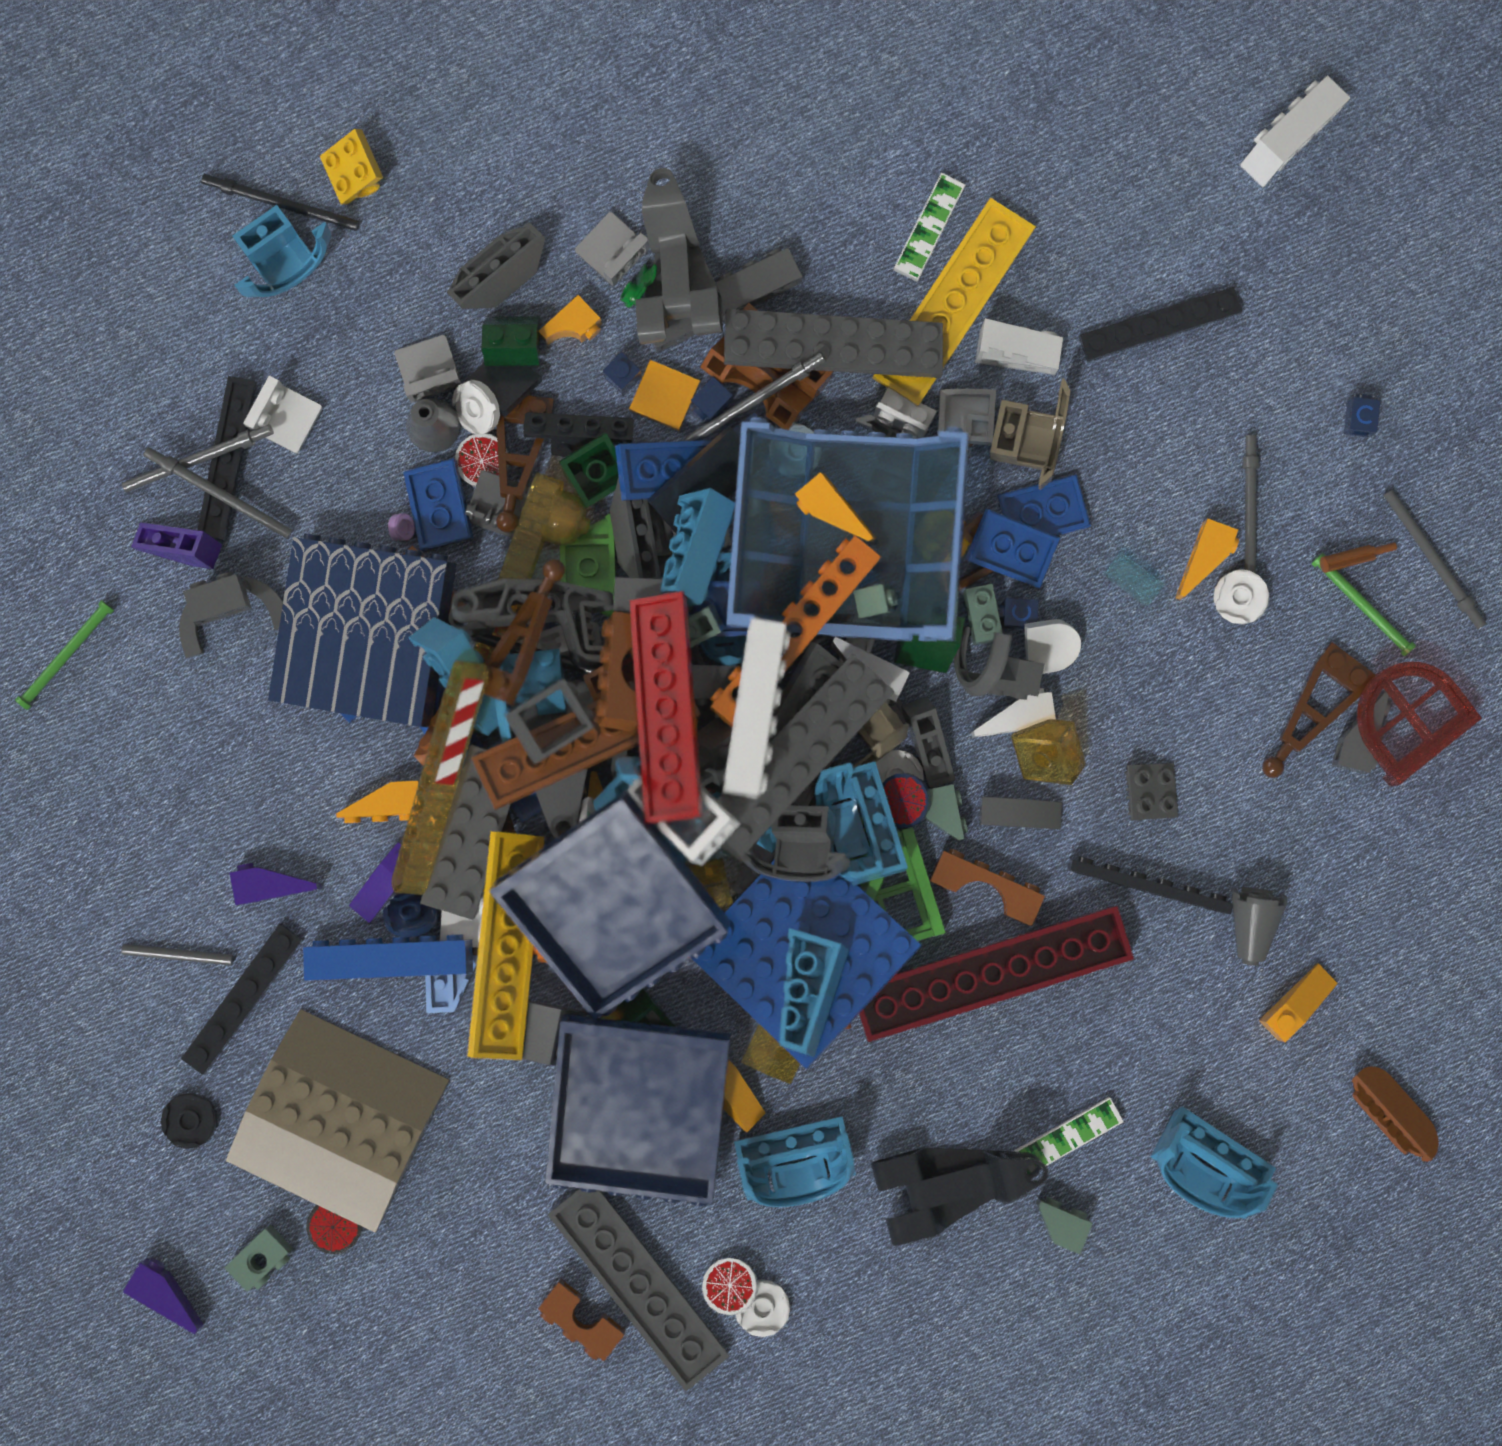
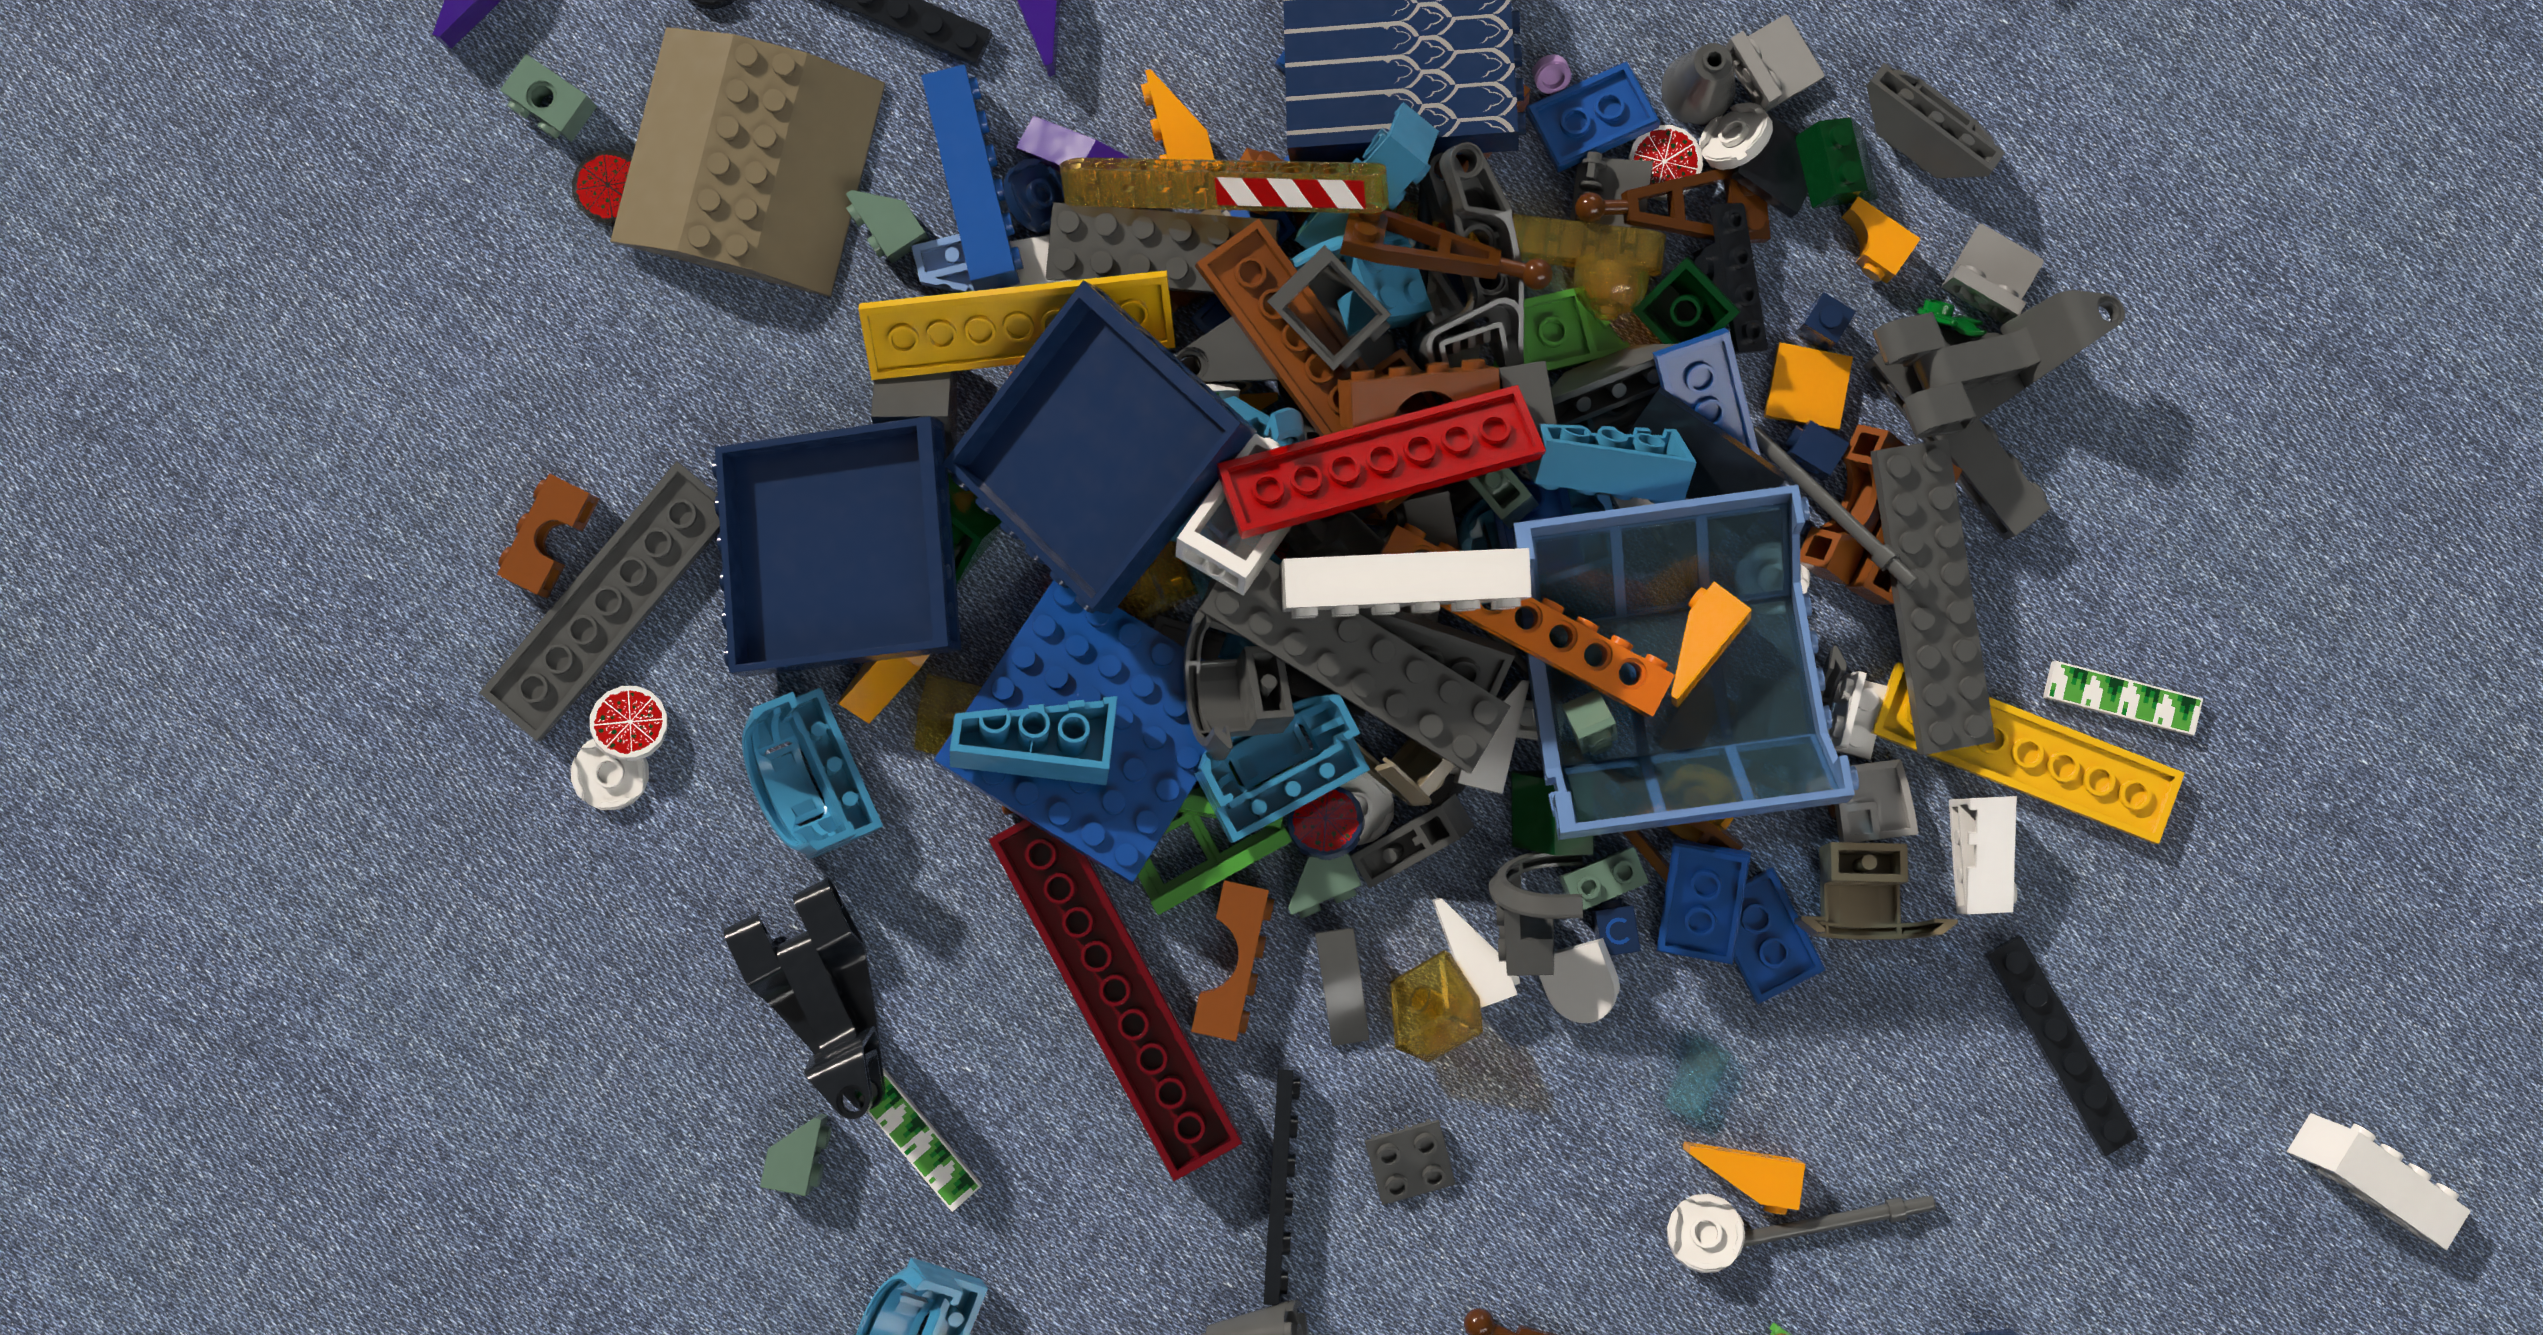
camera: 80 degrees right, 0 degrees up
none -> sand green slope [846,190,929,263]

